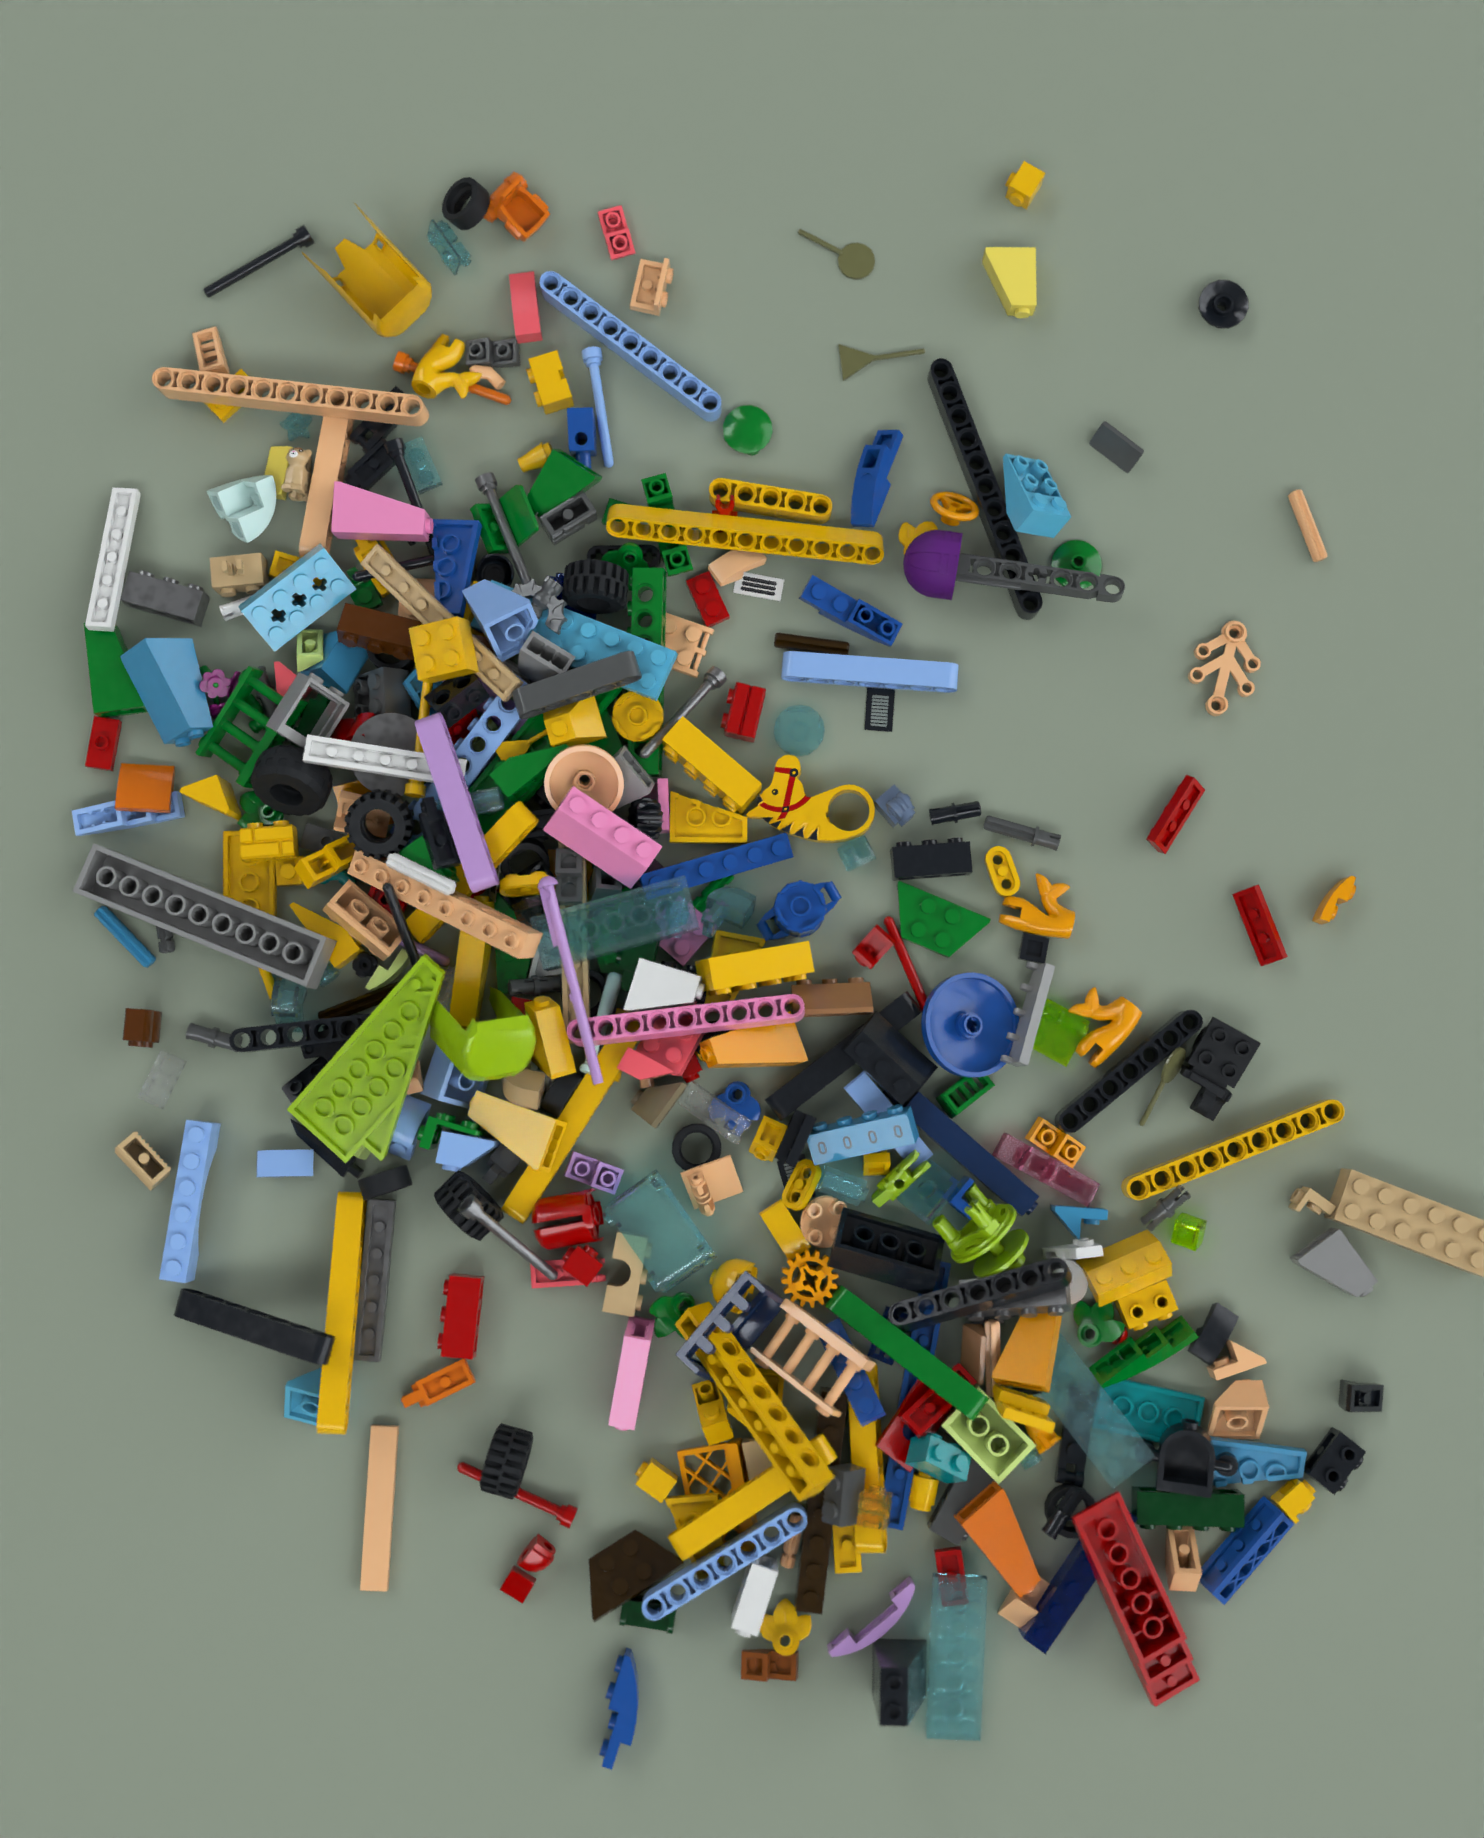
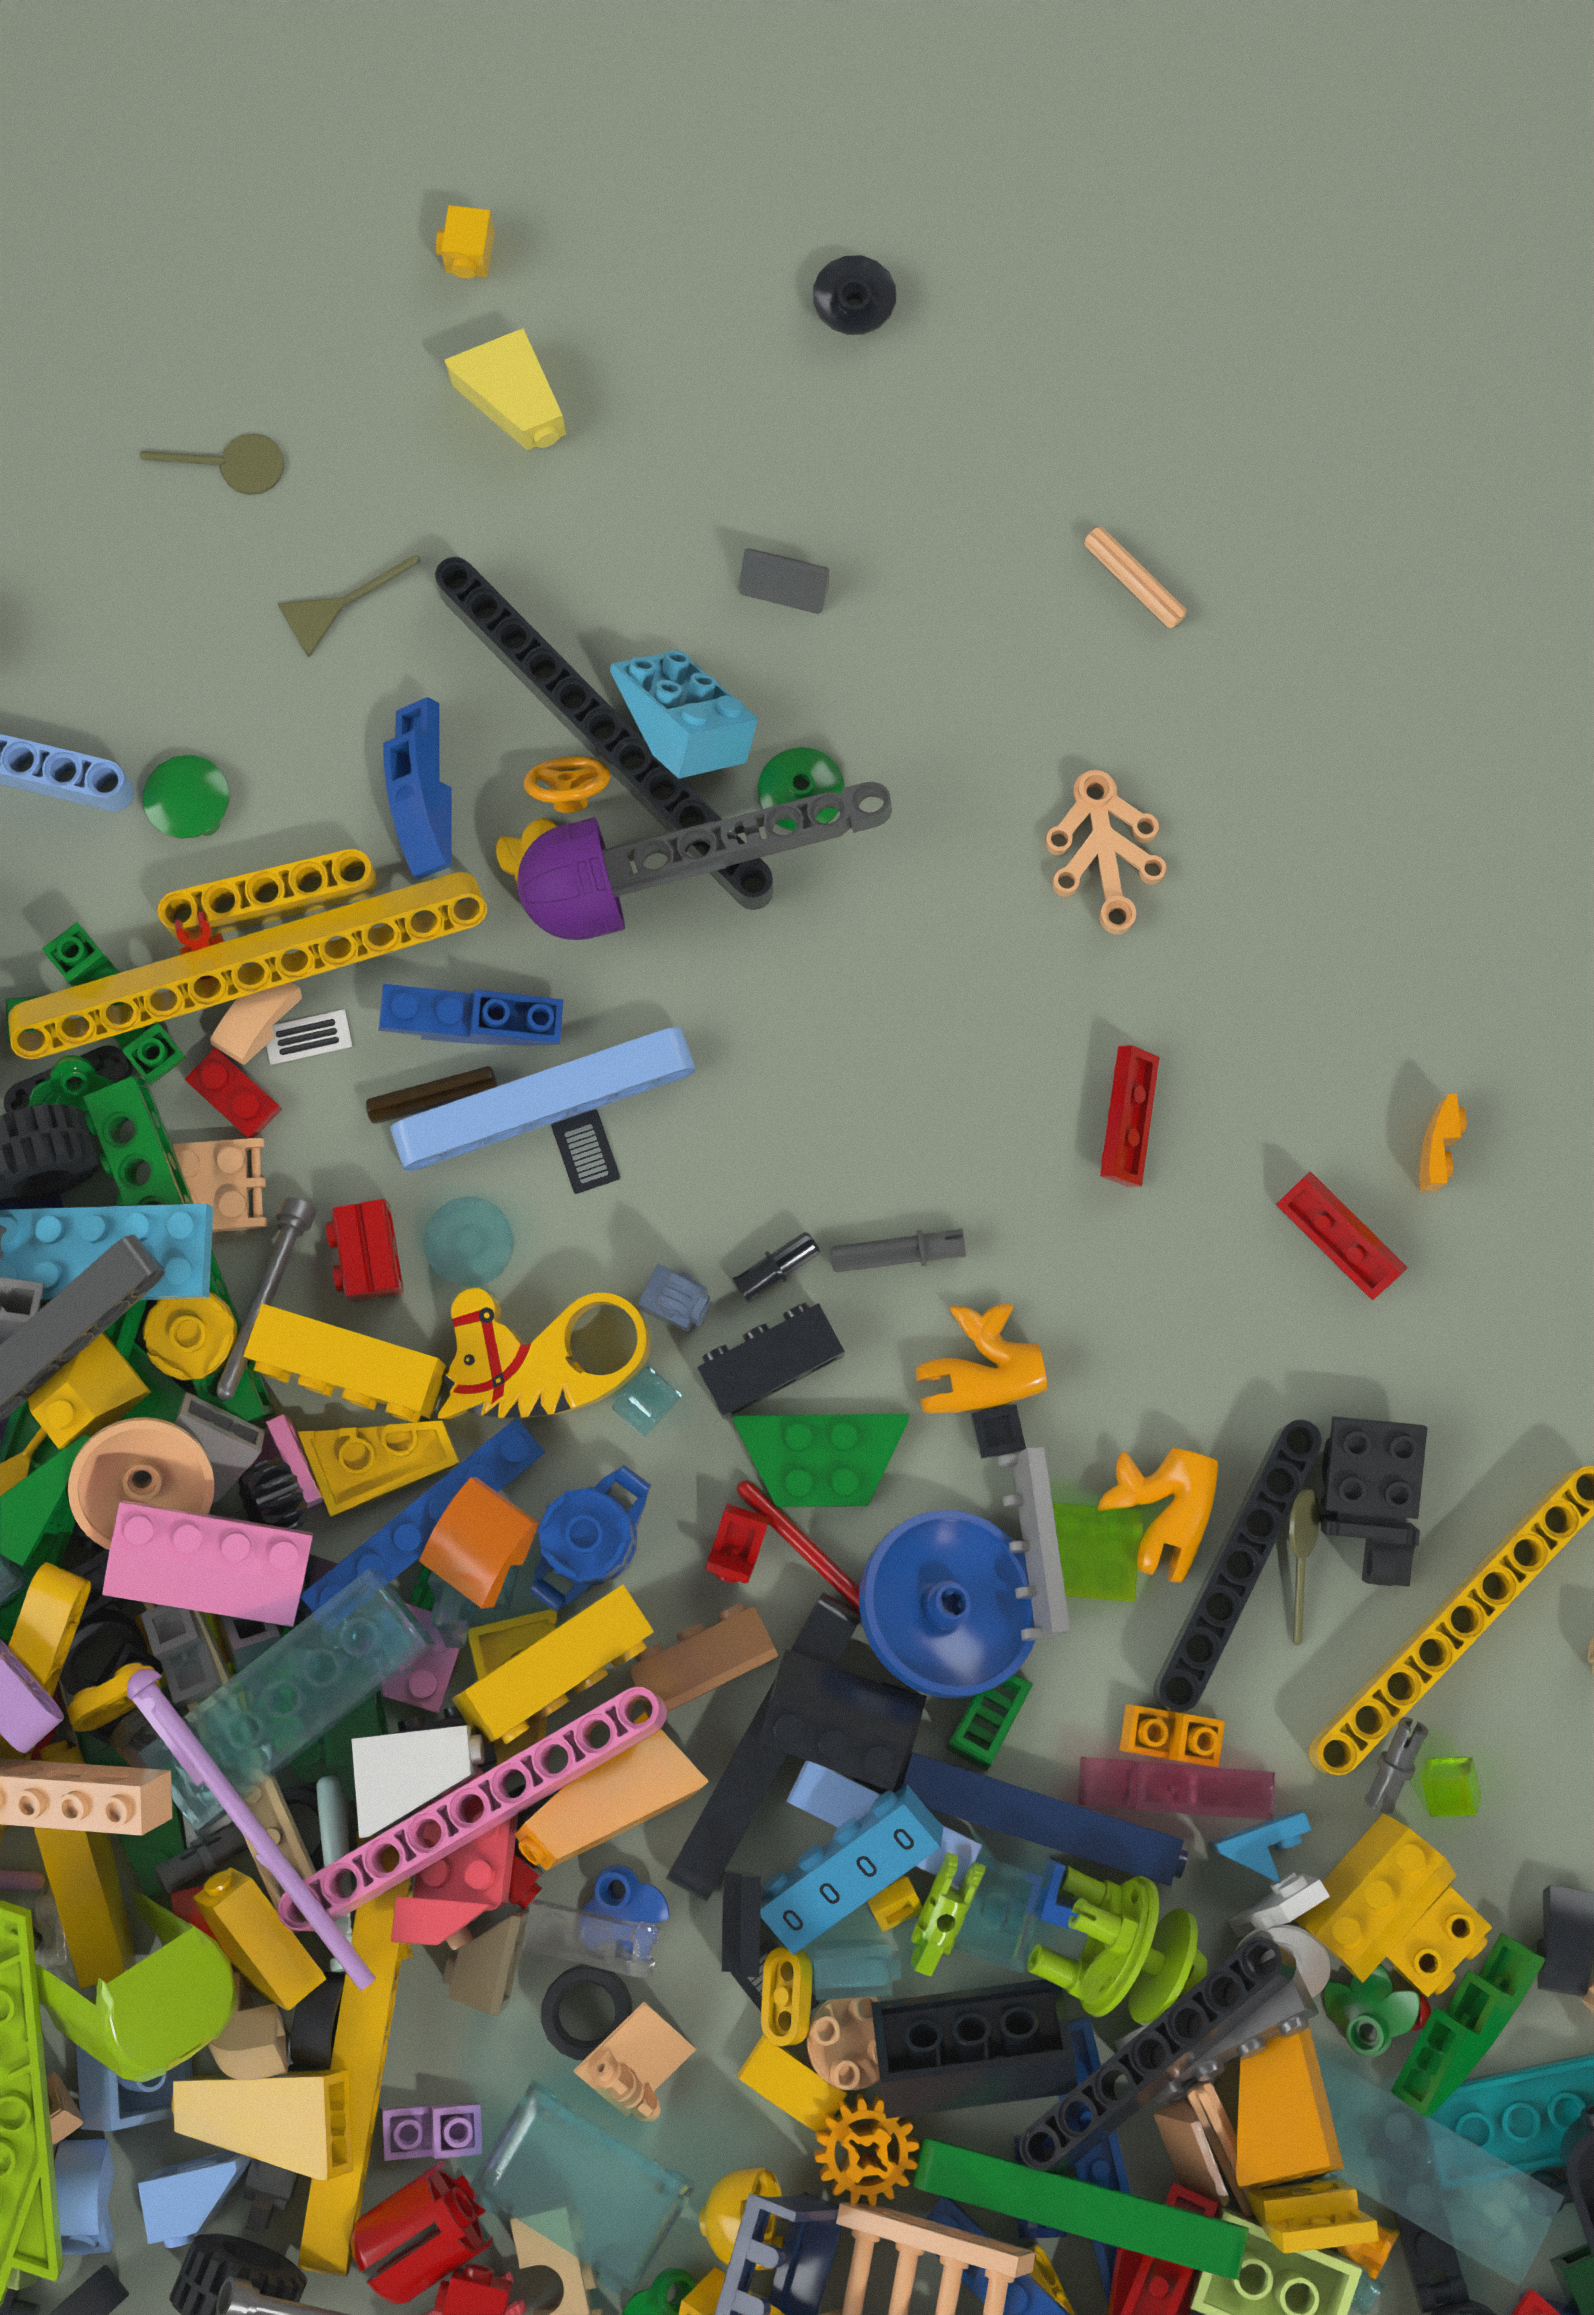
camera: 20 degrees left, 5 degrees down
green bracket [417,1112,485,1150] -> none
yellow bracket [749,1115,788,1162] -> none
yellow plate [984,846,1020,897] -> none
none -> orange slope [419,1477,540,1609]

